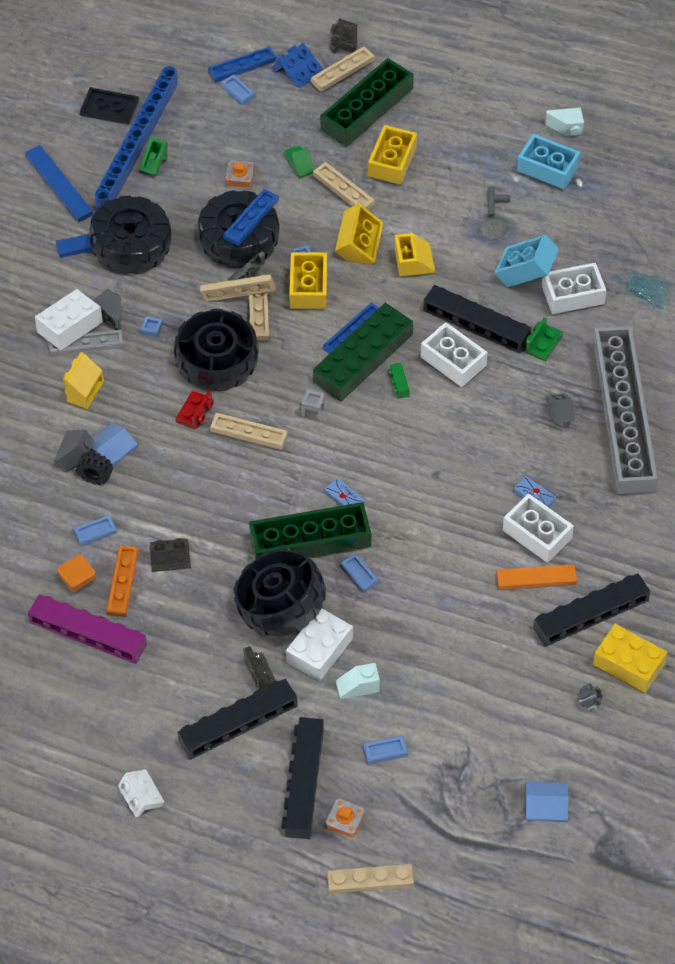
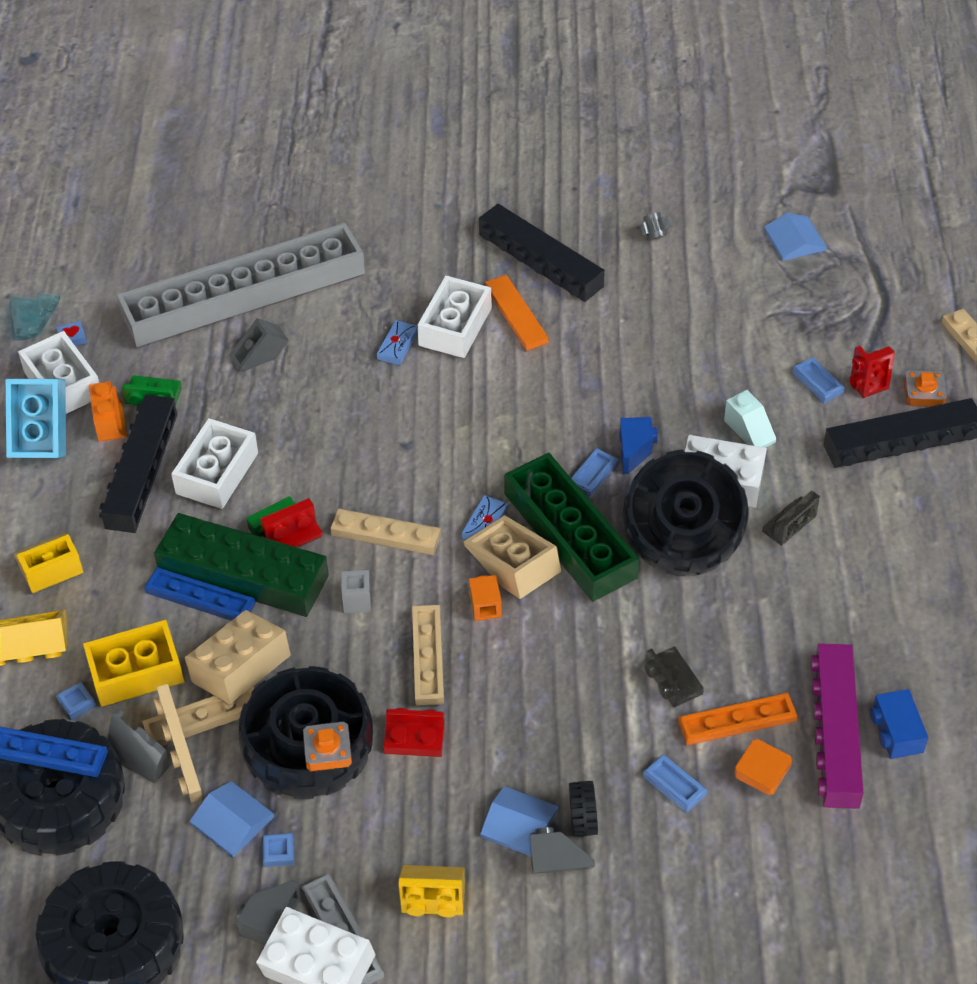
camera: 110 degrees left, 5 degrees down
black brick [178,678,298,760] -> none
yellow brick [593,624,668,693] -> none
none -> medium blue tile [56,321,87,346]
none -> orange window [89,381,127,442]
none -> tan brick [185,610,291,705]
none -> medium blue slope [190,781,275,857]
none -> red bracket [260,498,323,547]
none -> piece [303,722,352,771]
none -> tan plate [331,509,441,555]
none -> tan slope [463,515,561,599]
none -> orange brick [469,575,502,621]
none -> blue slope [619,417,658,474]
none -> red bracket [849,346,895,398]
none -> blue brick [870,689,929,759]

